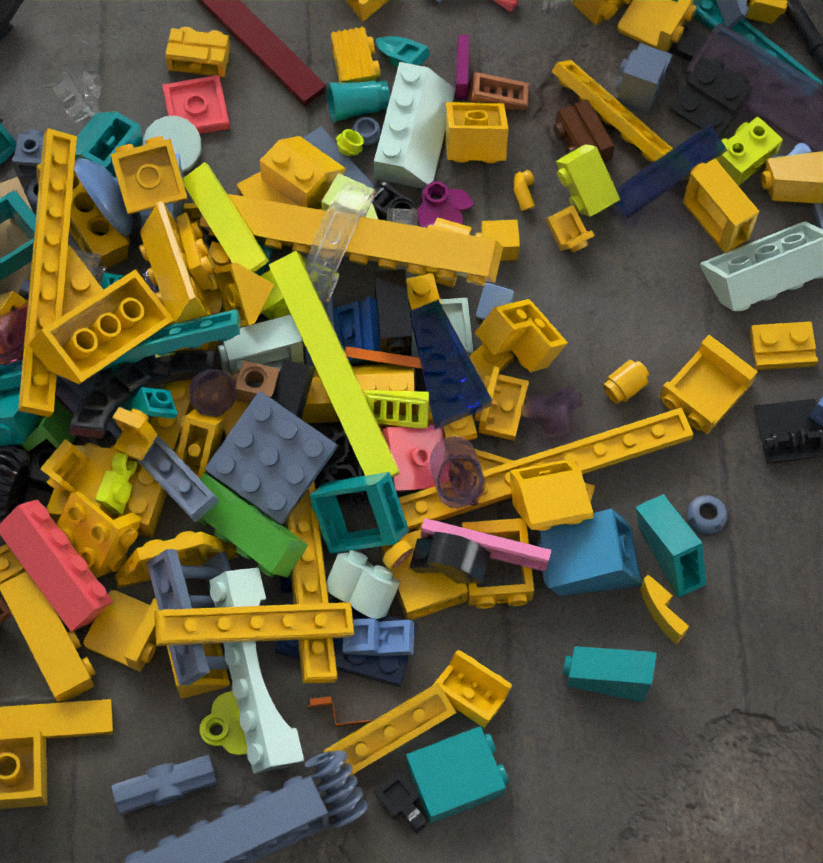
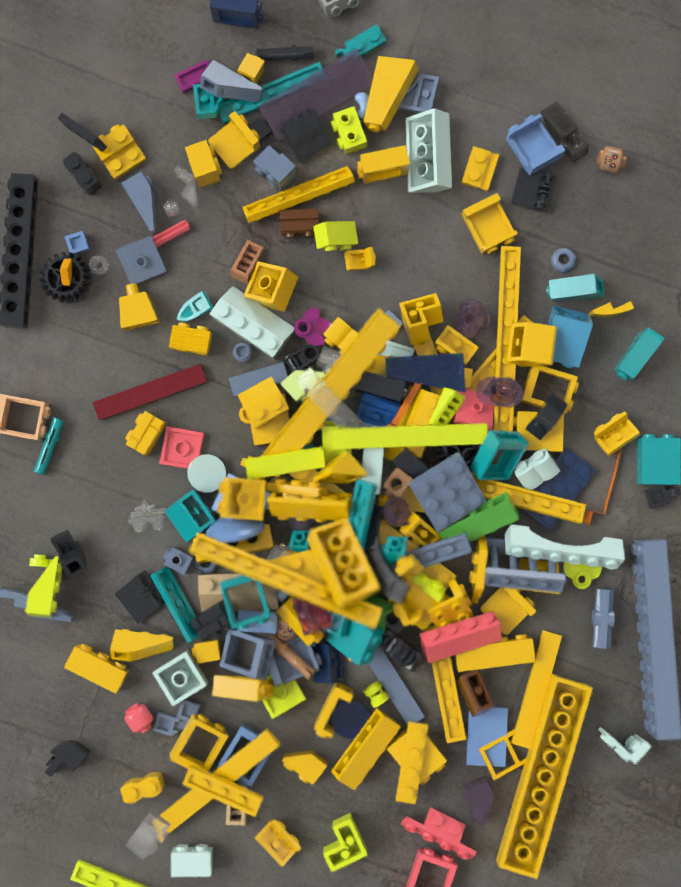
camera: 65 degrees left, 20 degrees up
yellow tile [154,602,354,646] -> none
sand blue piece [304,750,368,828] -> none
yellow plate [323,683,456,775] -> none
teal plant [326,80,391,123] -> none
neon yellow plate [336,129,364,156] -> none
medium blue slope [343,618,414,656] -> none
yellow tile [383,539,414,571] -> none
bright pink tile [421,518,551,572] -> none
magenta tile [455,35,469,100] -> none
yellow brick [475,220,520,261] -> none
yellow arm [514,170,535,212] -> none
yellow brick [602,360,649,404] -> none
clear blue tile [616,124,727,218] -> none

